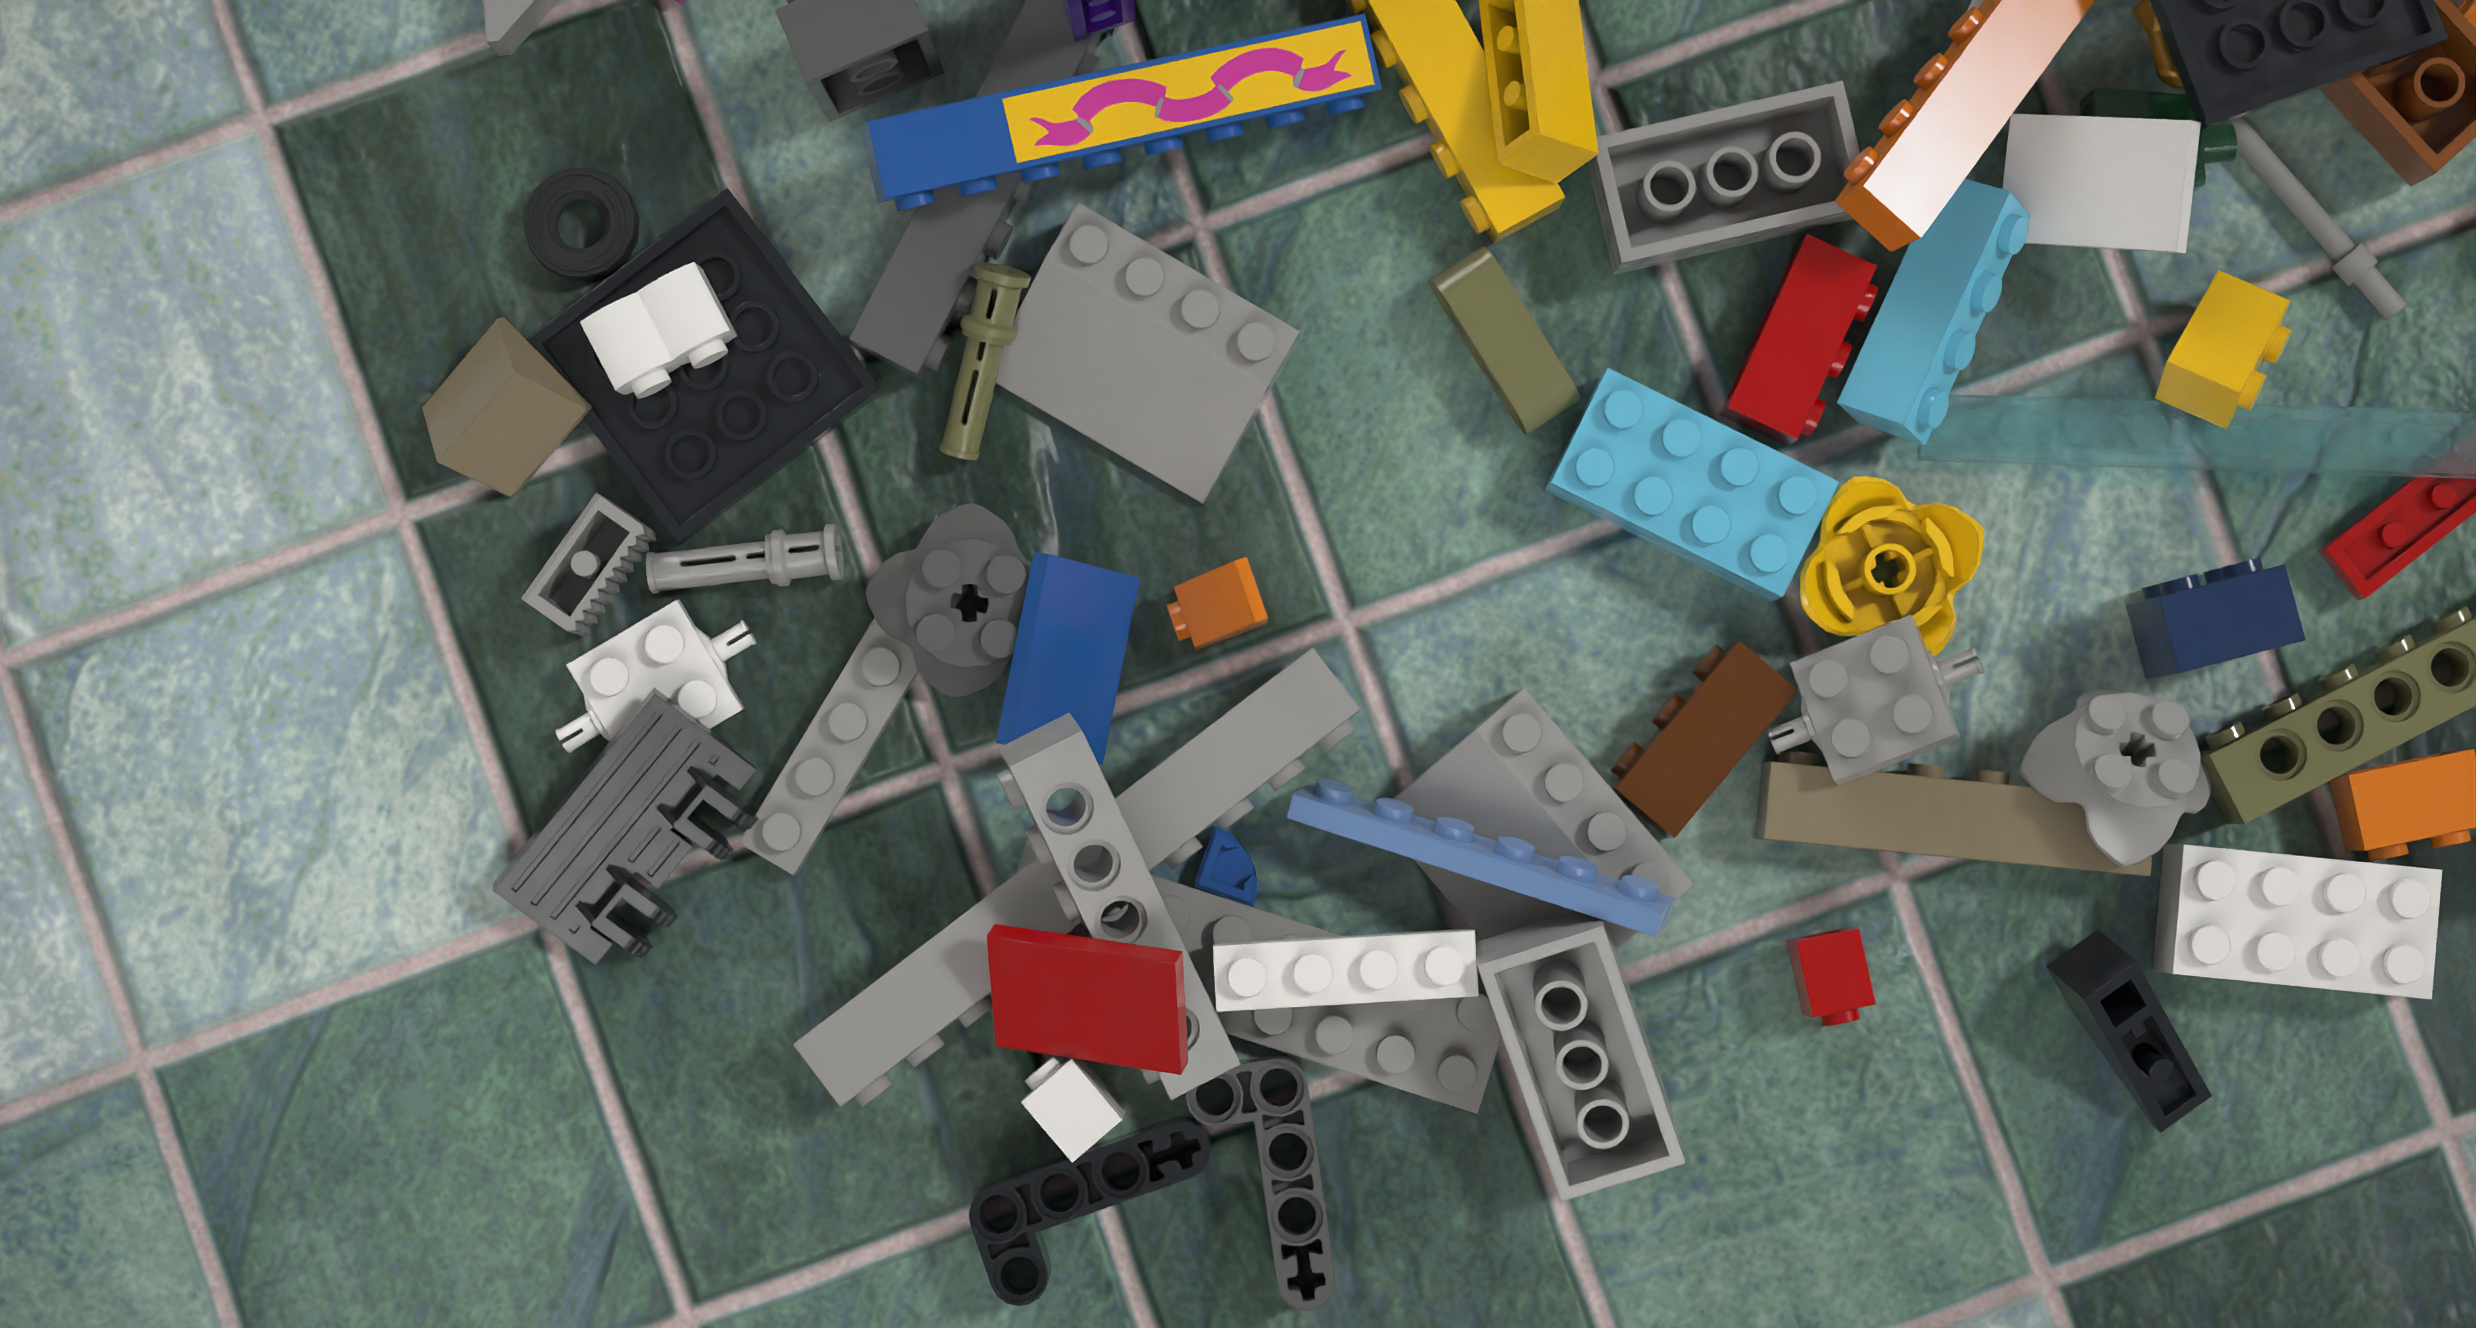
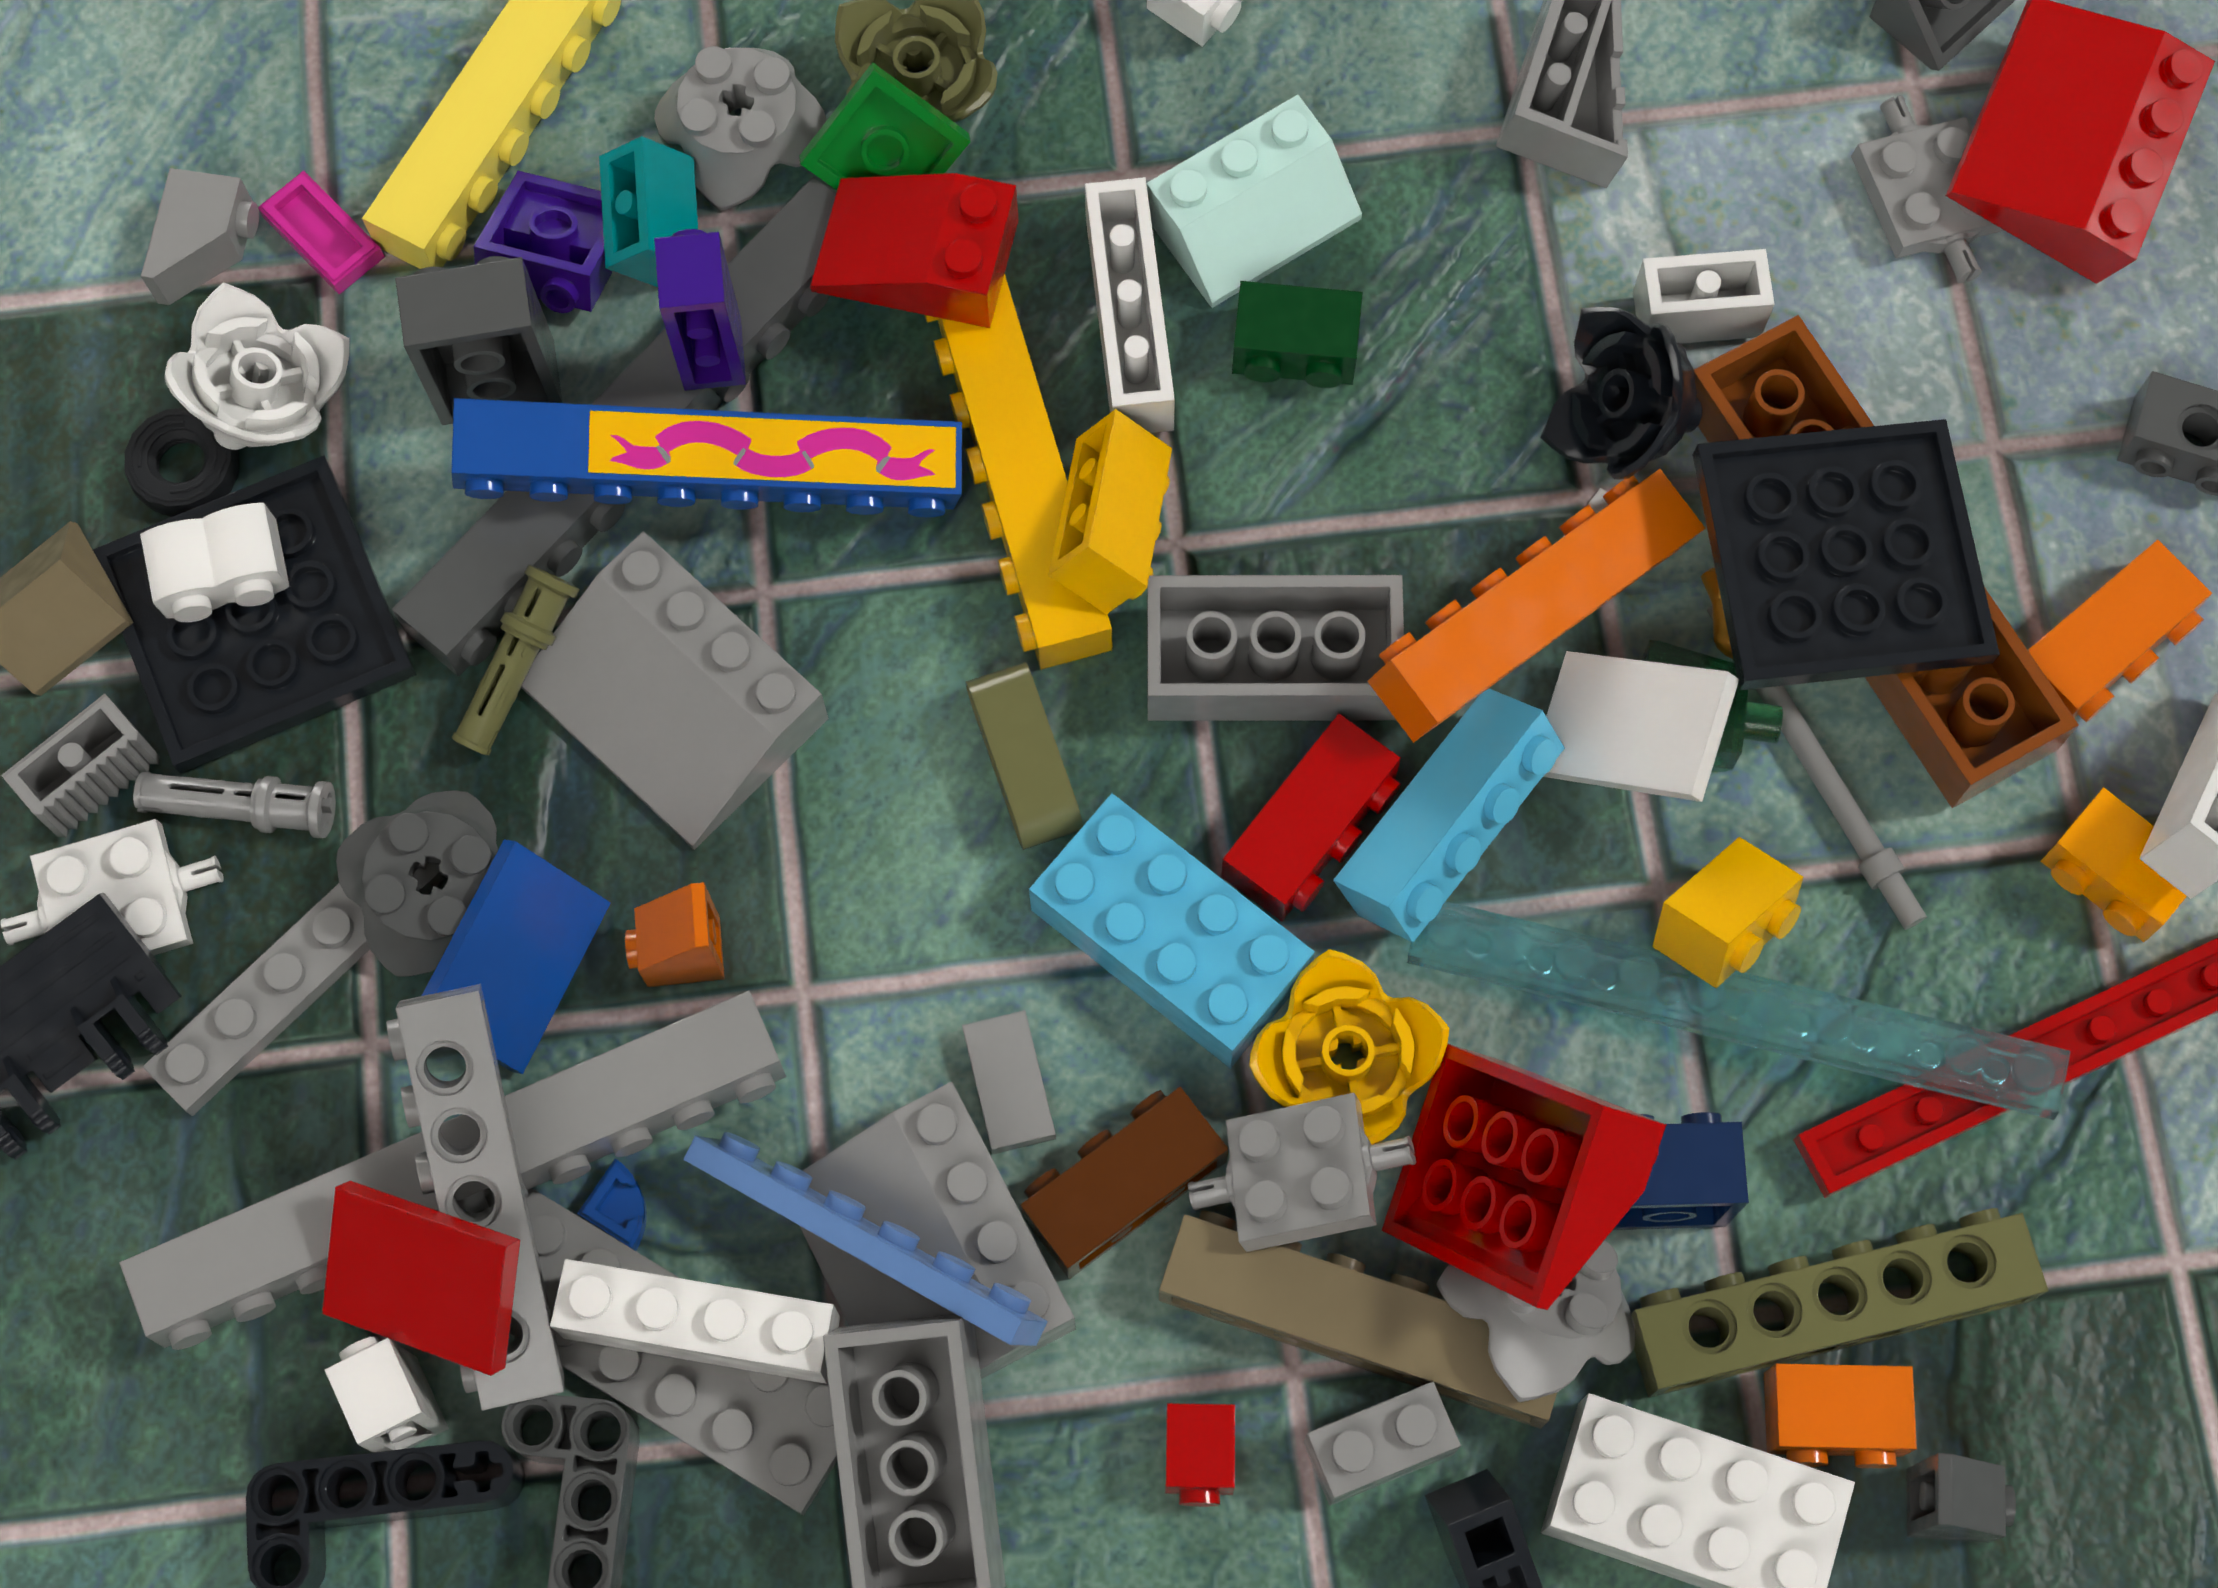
camera: 15 degrees right, 15 degrees down
none -> white brick [164,282,349,450]
none -> light grey tile [962,1010,1056,1154]
none -> light grey brick [1303,1381,1461,1506]
none -> red slope [1381,1044,1666,1310]

